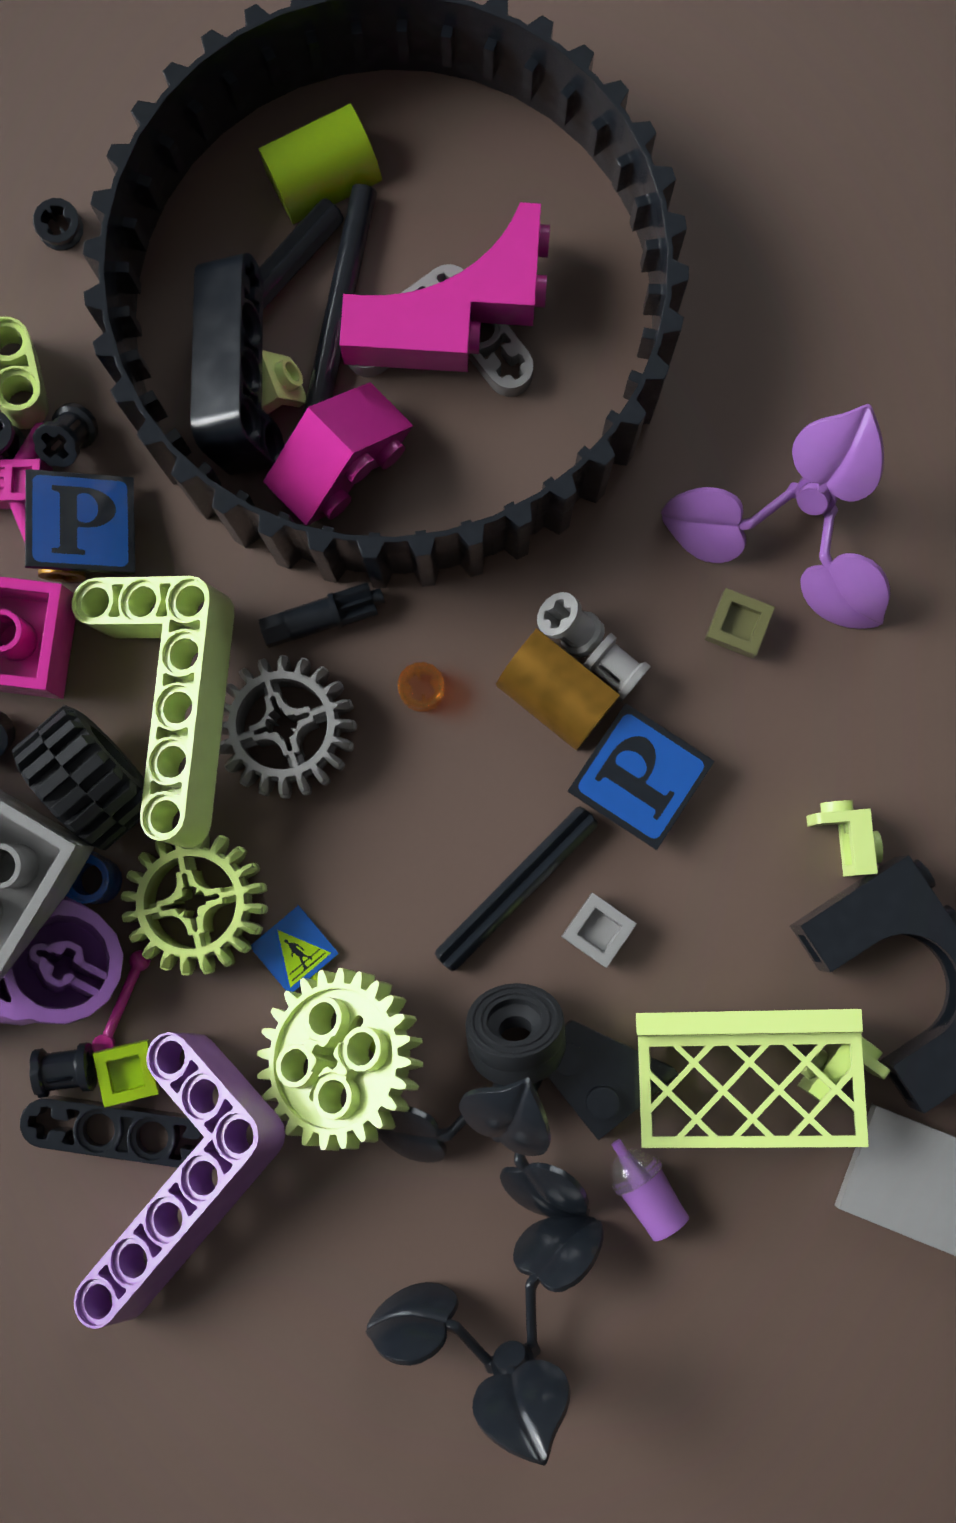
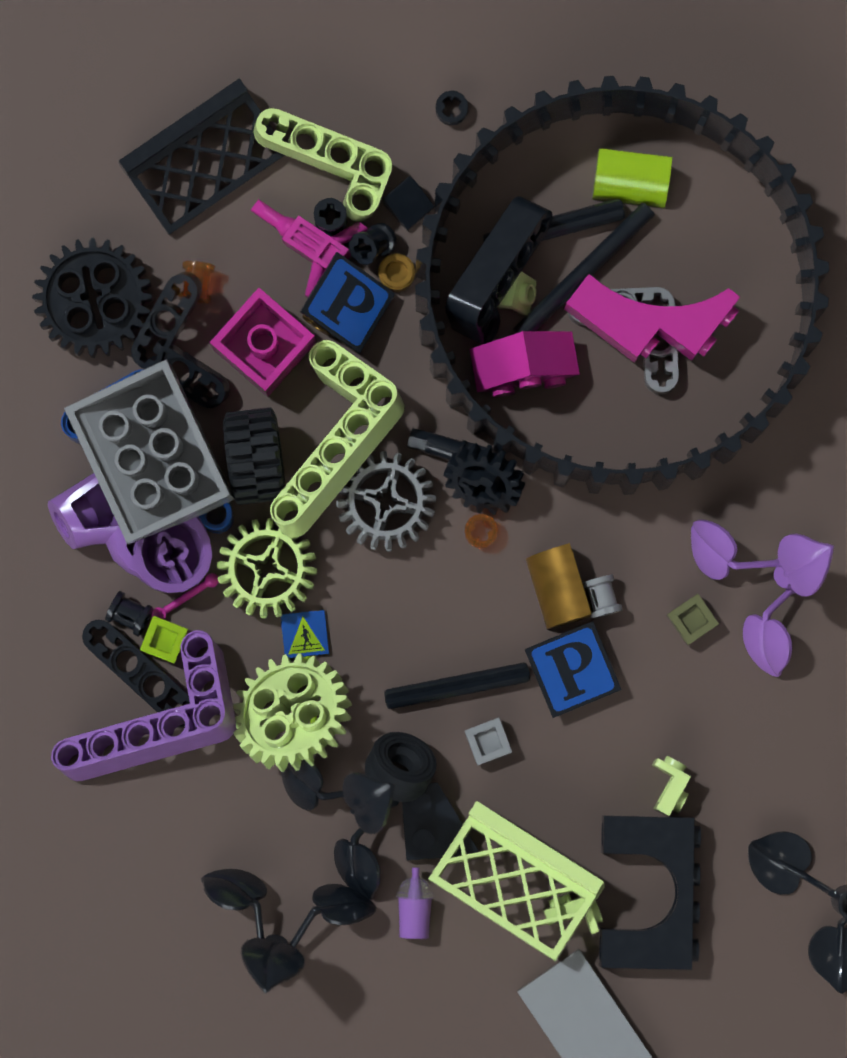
camera: 30 degrees right, 0 degrees up
light grey bush [537,592,605,657] -> none
none -> pearl gold tile [378,254,415,292]
none -> black slope [383,176,435,231]
none -> black gear [443,443,525,515]

